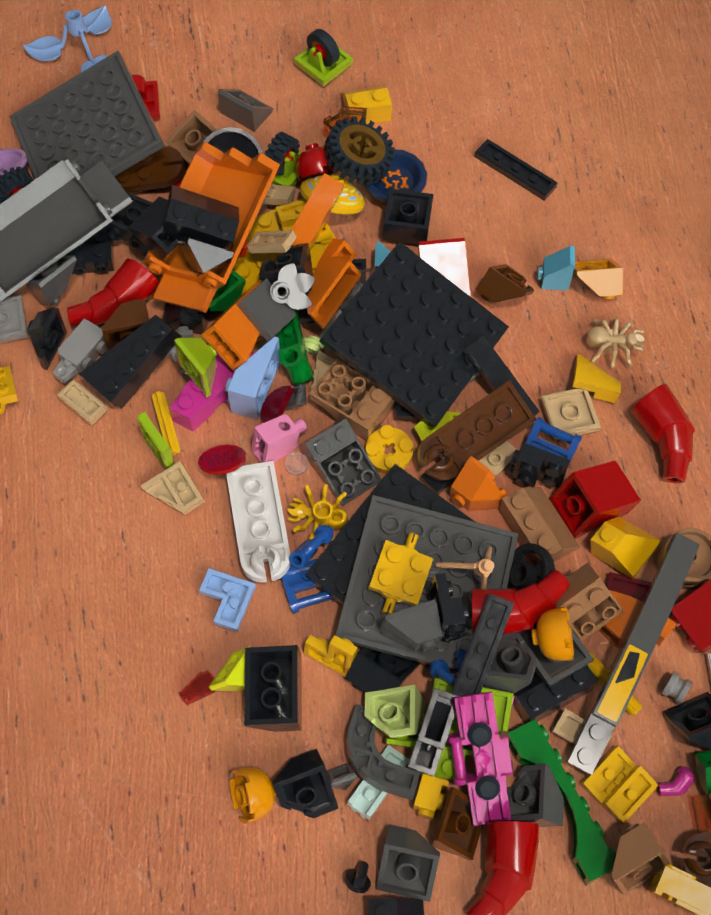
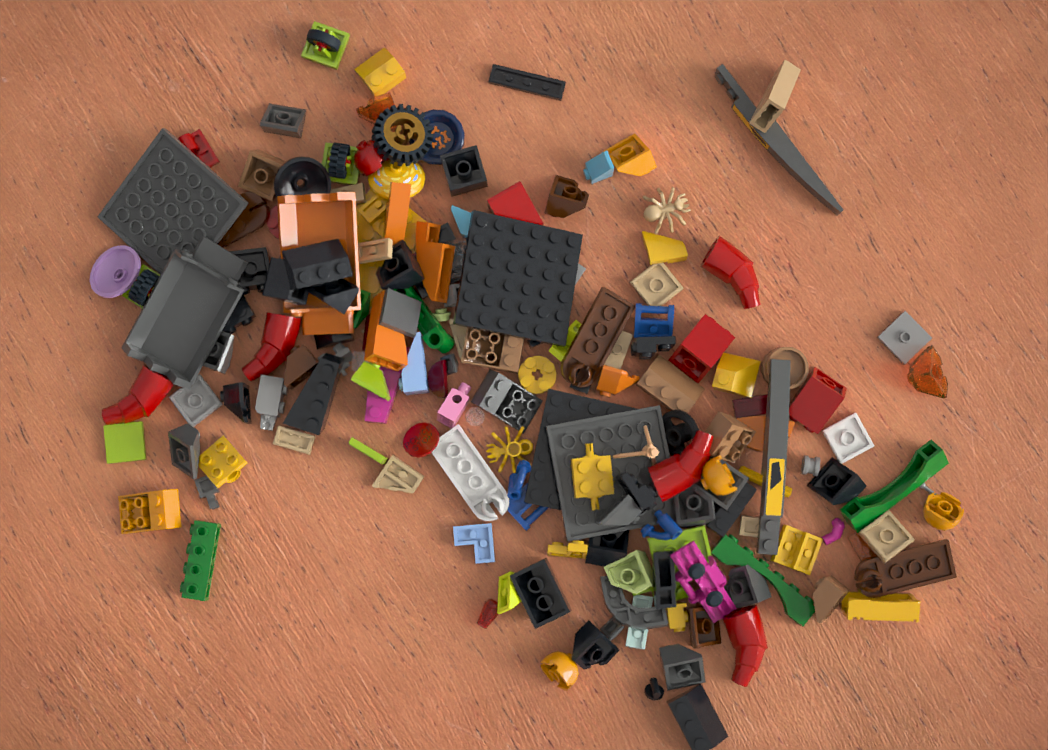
camera: 20 degrees left, 20 degrees up
light blue plant [23,5,112,73] -> none
yellow axle [151,391,180,456] -> none
plate [270,263,315,310] -> none
black tile [451,593,514,696] -> none
black tile [464,335,540,416] -> none

